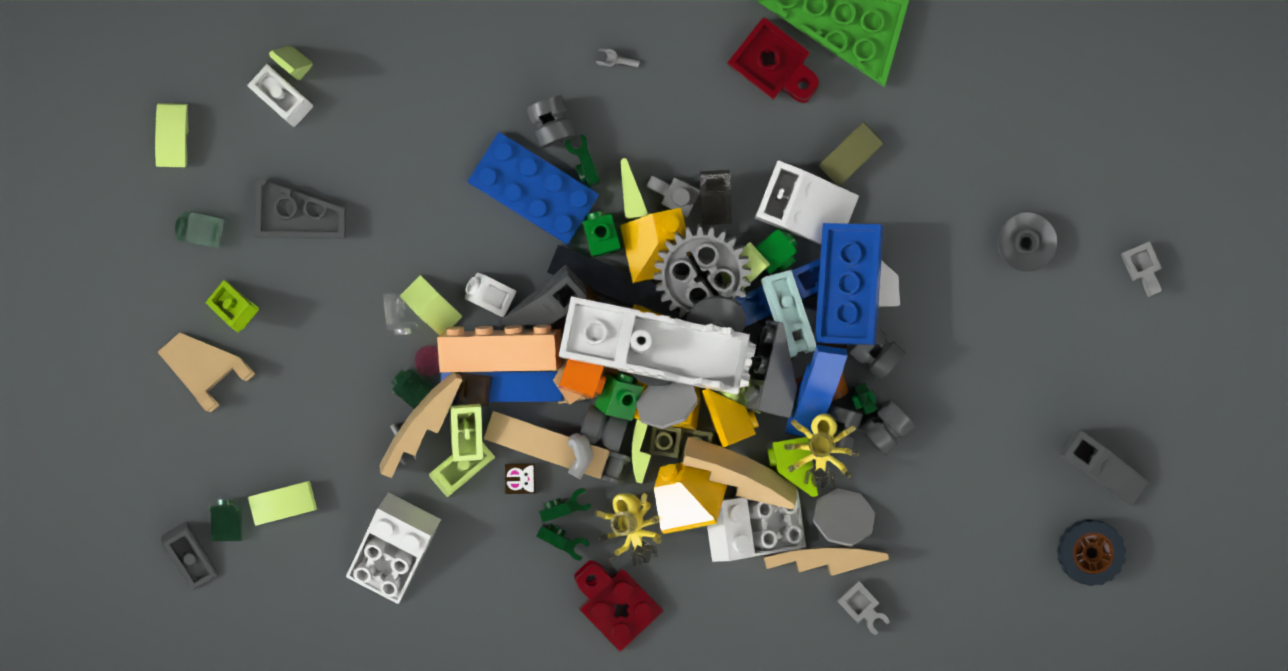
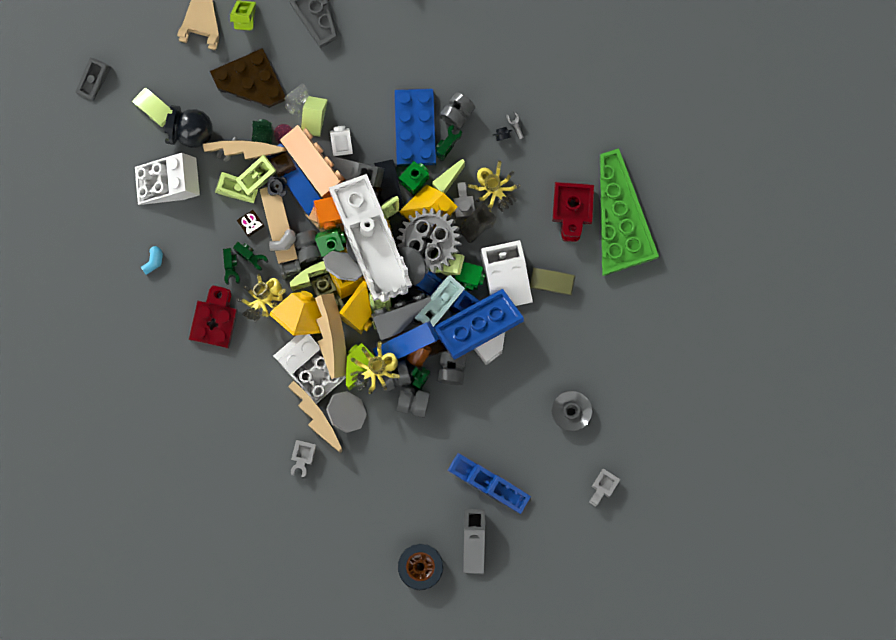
camera: 55 degrees right, 10 degrees down
clear green bracket [208,499,243,541] -> none
none -> medium azure arm [141,246,163,275]
none -> black tile [165,105,213,148]
none -> dark brown plate [210,48,287,108]
none -> black plate [267,176,287,197]
none -> yellowish green slope [380,196,399,219]
none -> blue slope [447,453,531,514]
none -> animal [468,161,520,212]
none -> black plate [492,127,513,141]

